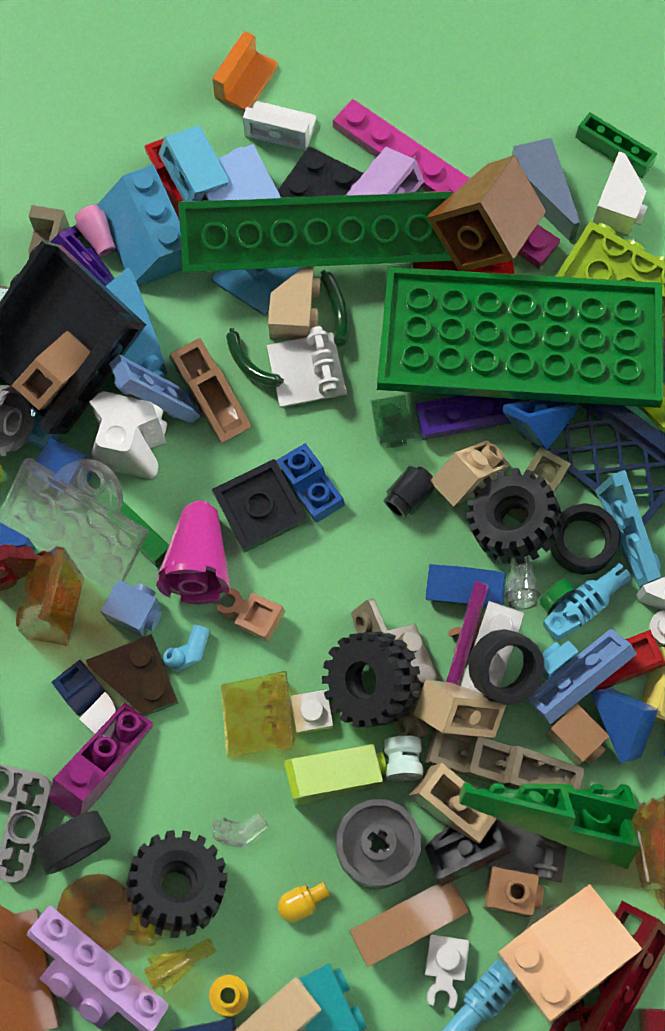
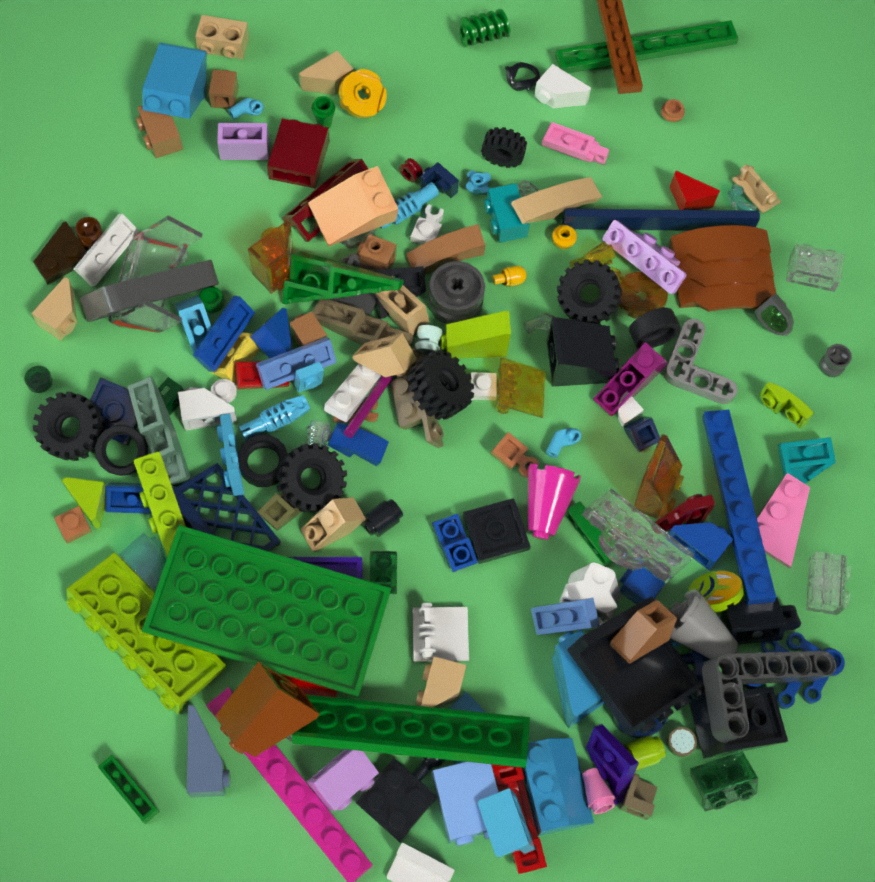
camera: 175 degrees left, 5 degrees down
dark brown wing [86,634,178,717] -> none
medium blue brick [101,580,162,637] -> none
medium nougat slope [169,338,252,444] -> none
dark green piece [226,328,284,388] -> none
dark green piece [320,269,349,347] -> none
black tyre [468,629,544,705] -> none
blue slope [503,399,578,450] -> none
green tile [540,580,575,614] -> none
white slope [592,152,648,235] -> none
none -> black slope [546,317,619,387]

